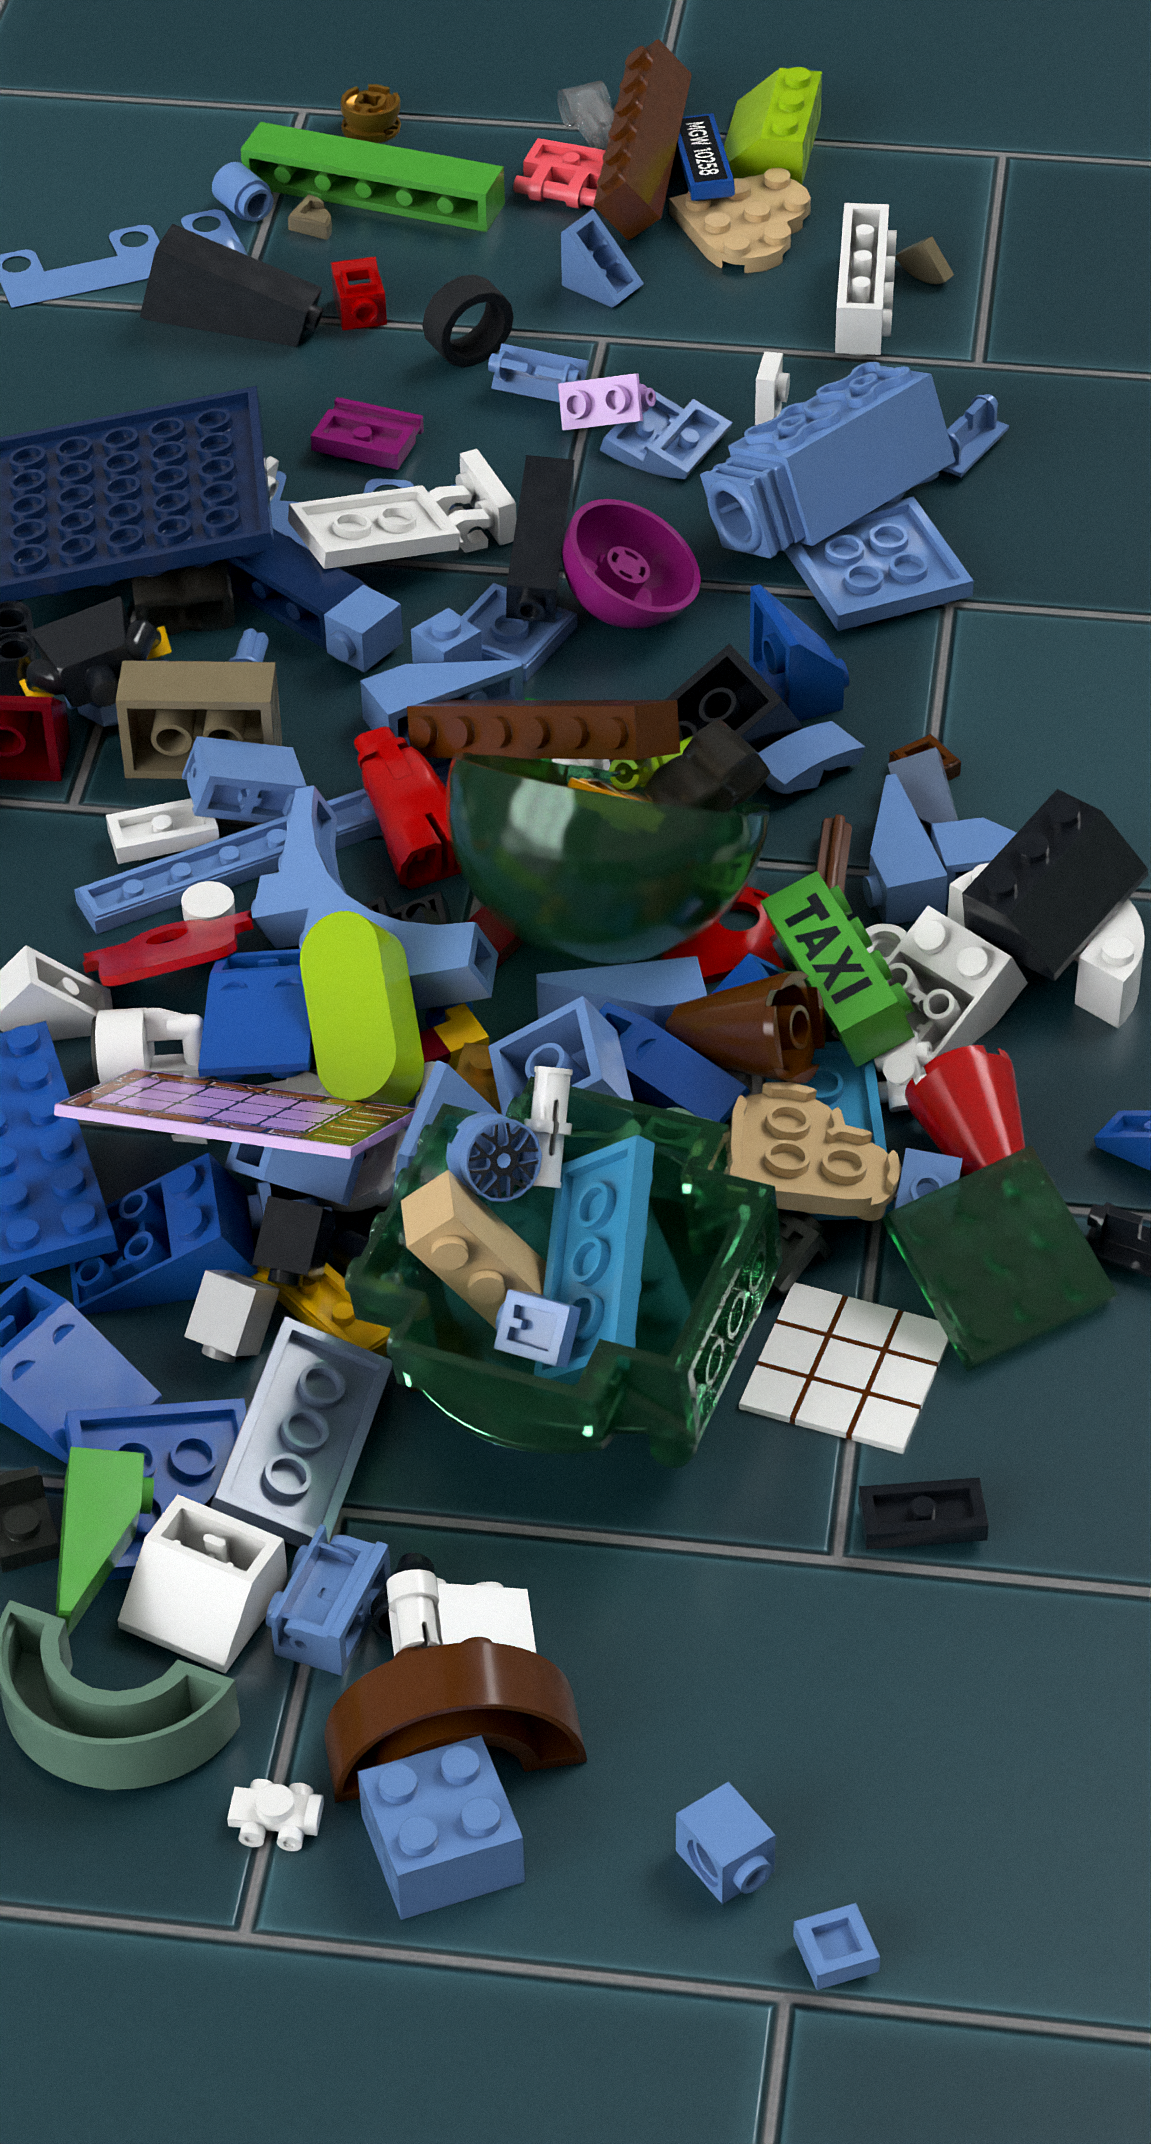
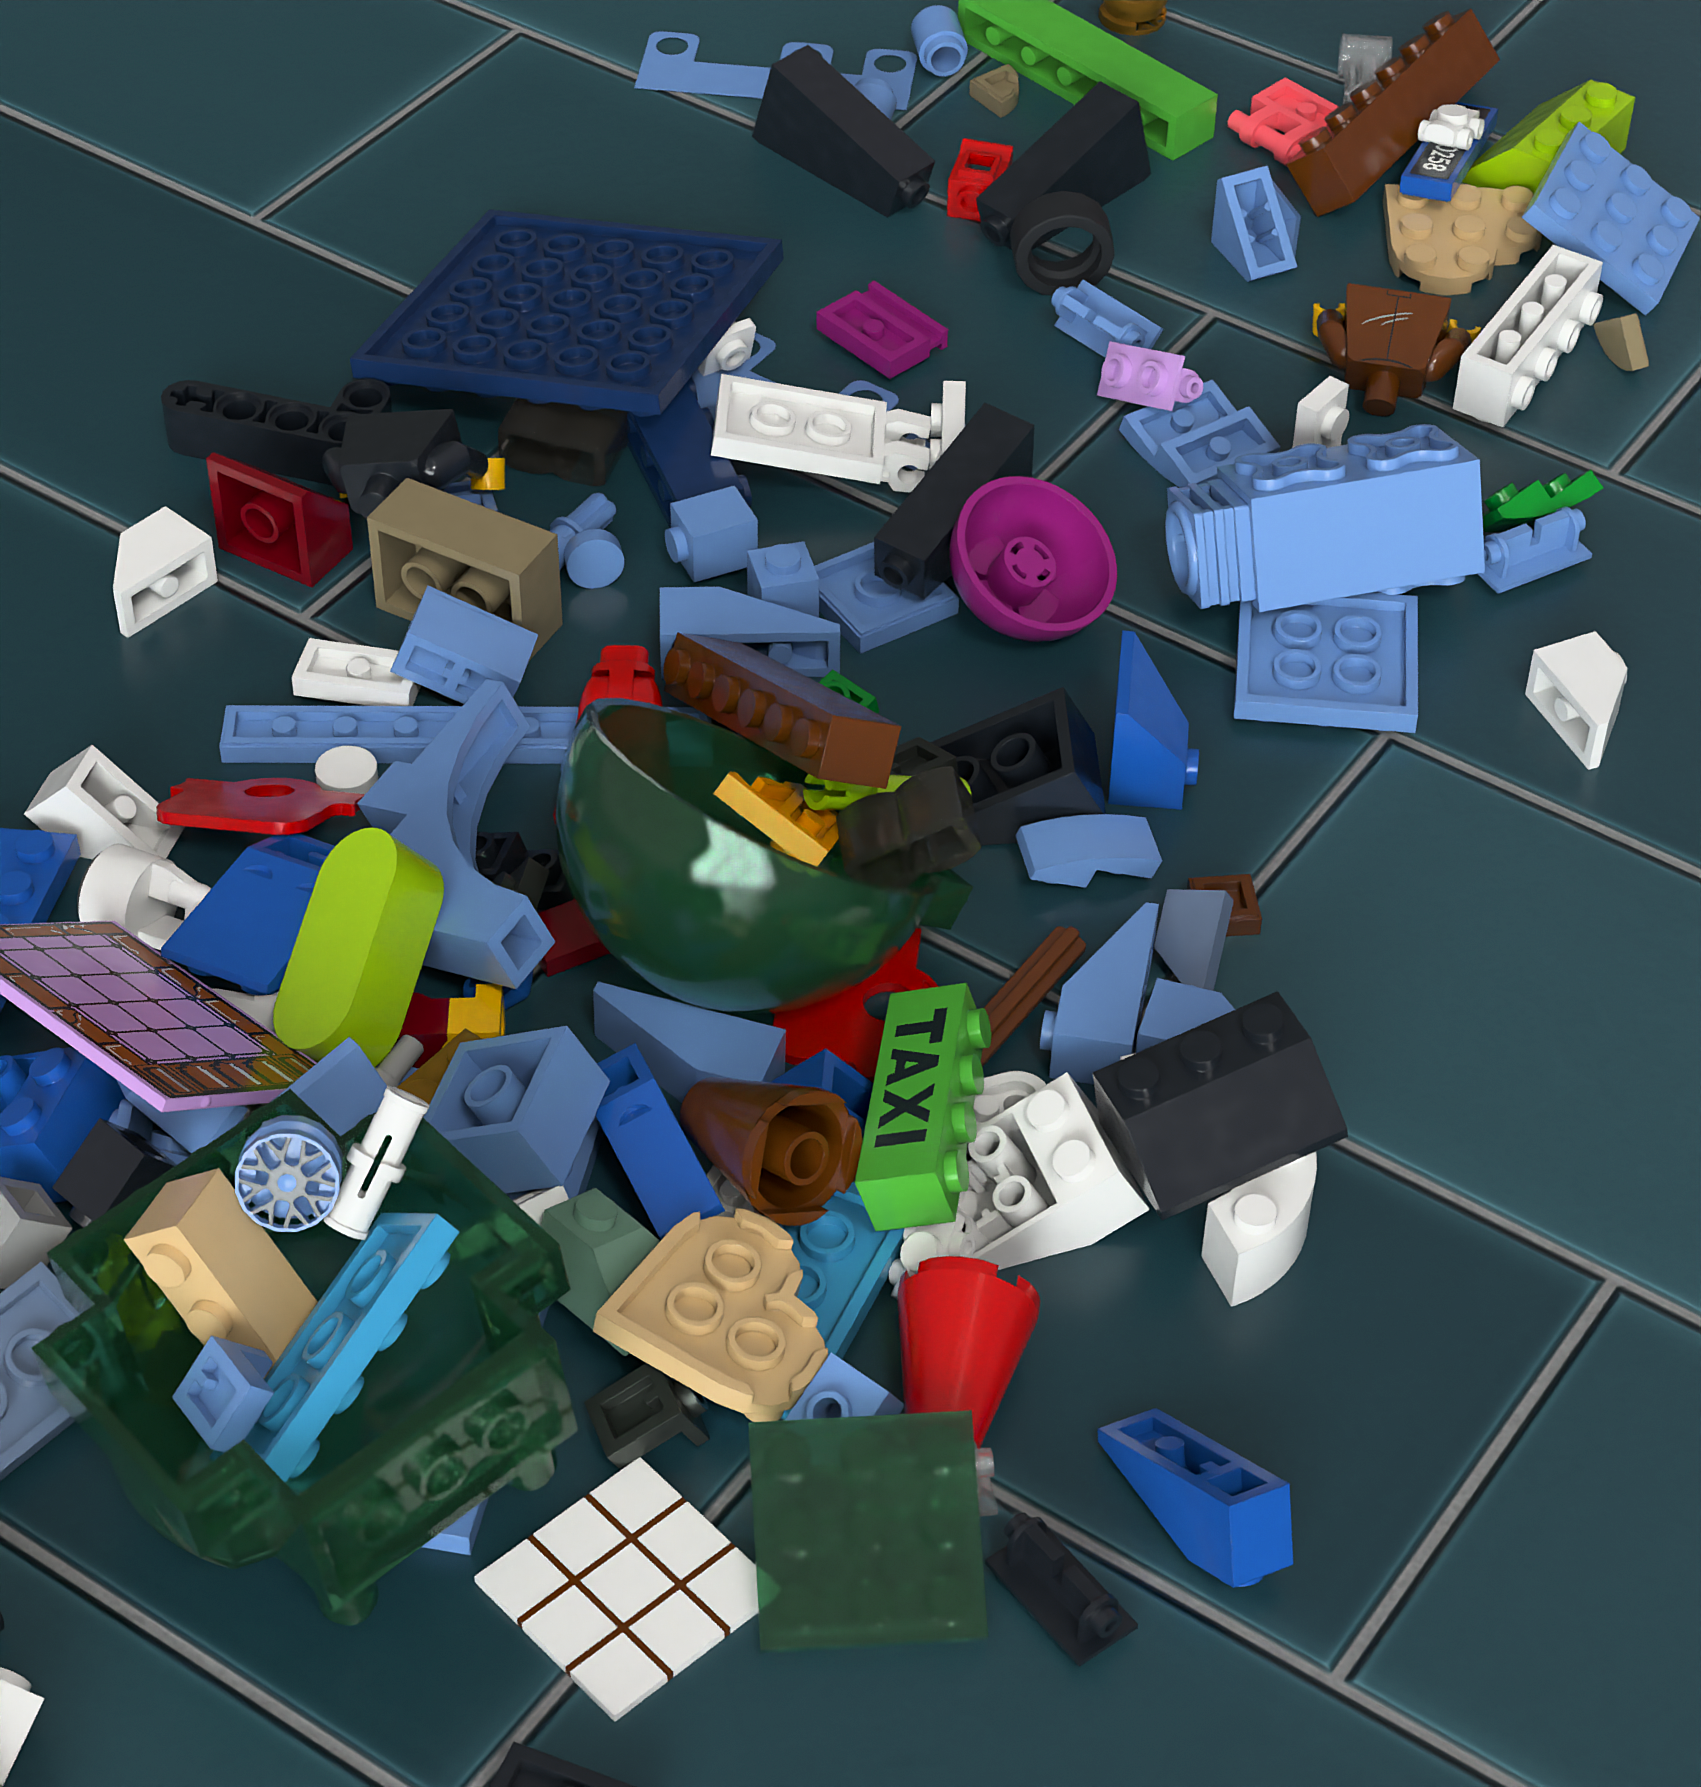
camera: 25 degrees right, 0 degrees up
none -> medium blue tile [564,529,624,589]
none -> black slope [976,81,1151,251]
none -> reddish brown torso [1312,283,1481,417]
none -> white piece [1418,104,1484,150]
none -> green slope [1482,470,1603,532]
none -> medium blue plate [1521,122,1700,316]
none -> white slope [1525,631,1628,770]

